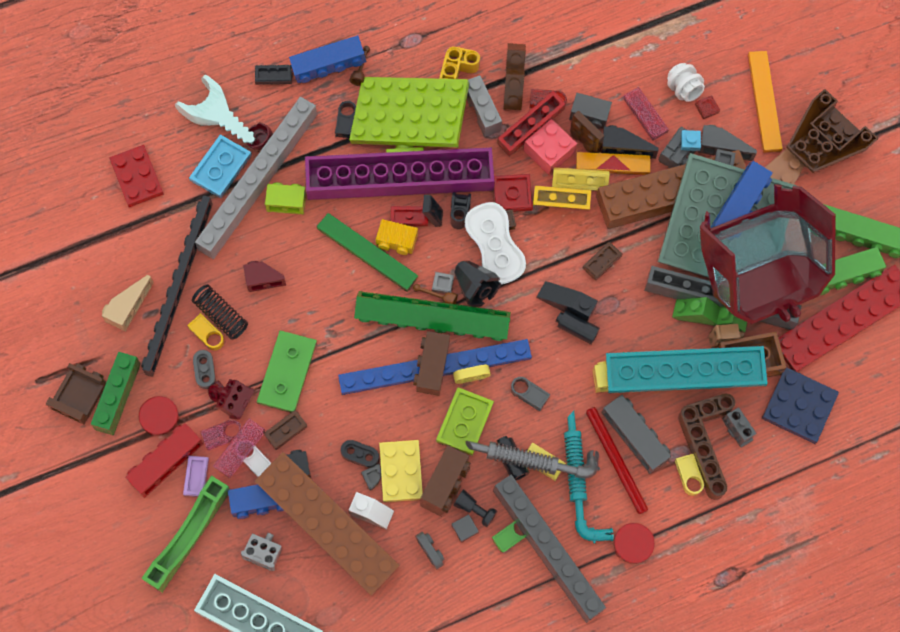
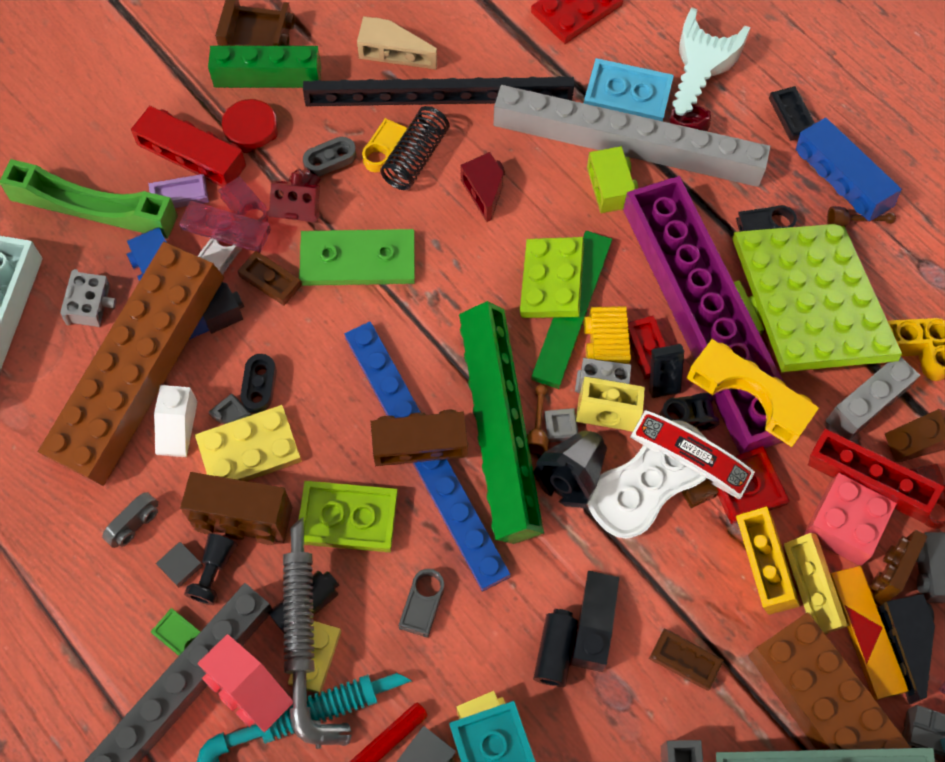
camera: 75 degrees right, 5 degrees down
light yellow beam [453,365,491,384] -> none
none -> coral brick [197,634,293,733]
none -> lime plate [520,237,584,318]
none -> light grey piece [575,358,631,393]
none -> light yellow brick [576,376,645,432]
none -> slope [630,410,755,499]
none -> yellow arch [687,339,819,447]

